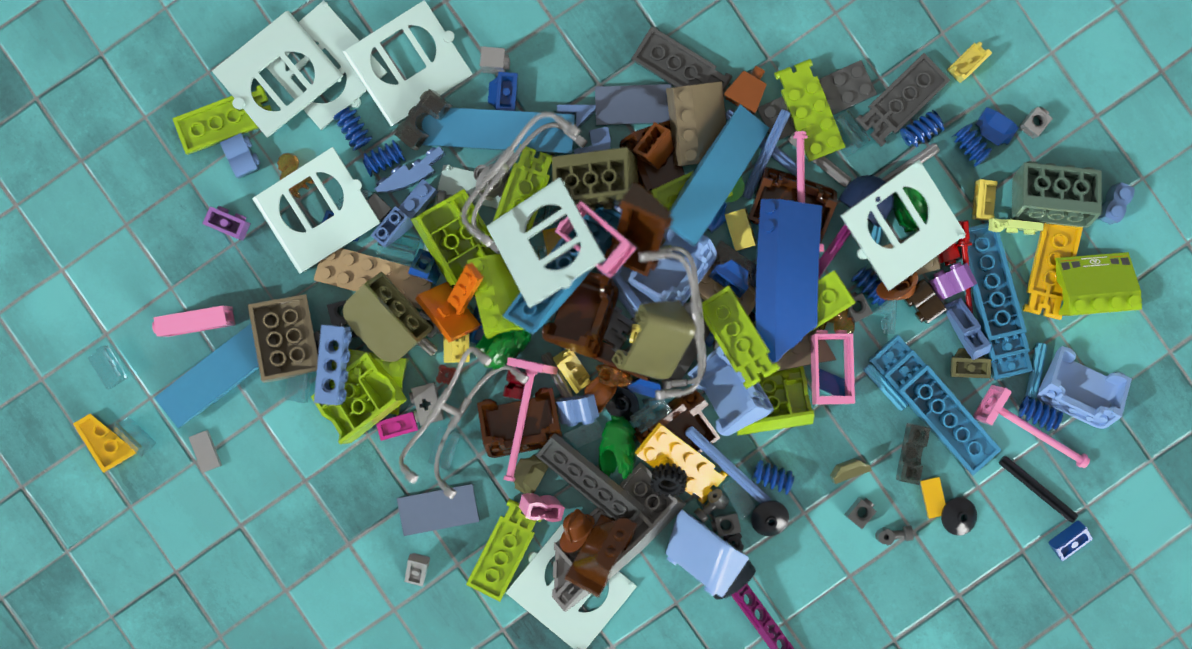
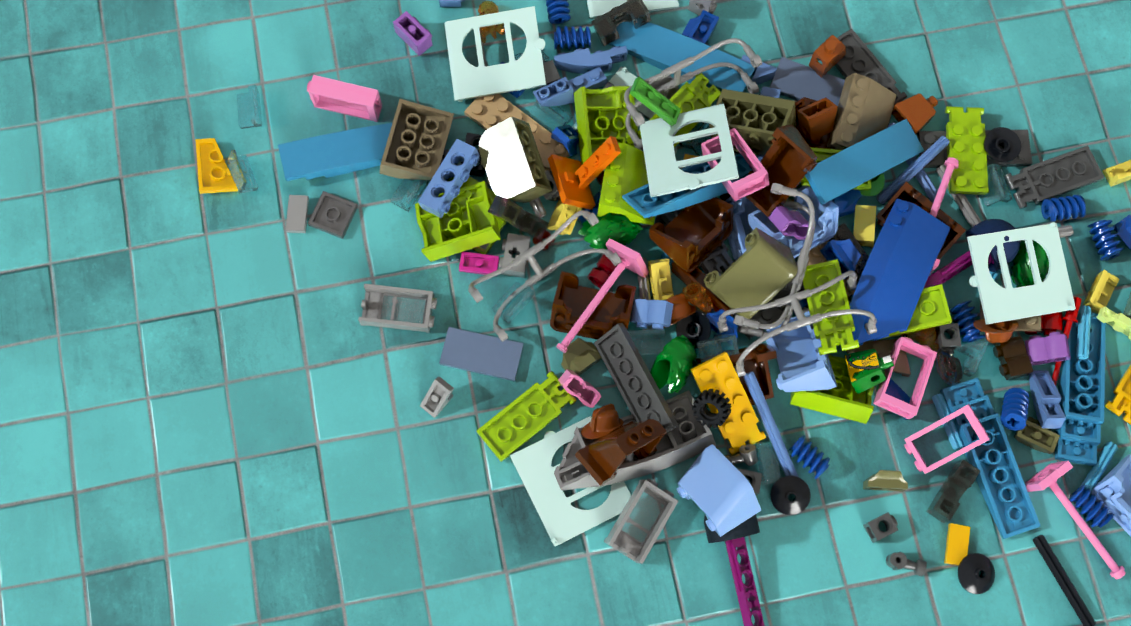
camera: 20 degrees right, 15 degrees down
none -> flat silver tile [308,191,358,239]
none -> door [358,284,437,333]
none -> clear smoke arch [488,195,549,240]
none -> door [604,478,678,564]
none -> bright green tile [629,77,681,126]
none -> light grey bar [717,270,877,377]
none -> medium lavender brick [769,206,814,240]
none -> dark orange torso [809,35,846,78]
none -> green torso [844,349,894,394]
none -> bright pink window [904,404,990,474]
none -> clear smoke tile [935,347,963,385]
none -> black dish [984,127,1021,163]
none -> blue piece [1001,388,1030,431]
none -> medium azure axle [1076,305,1091,360]

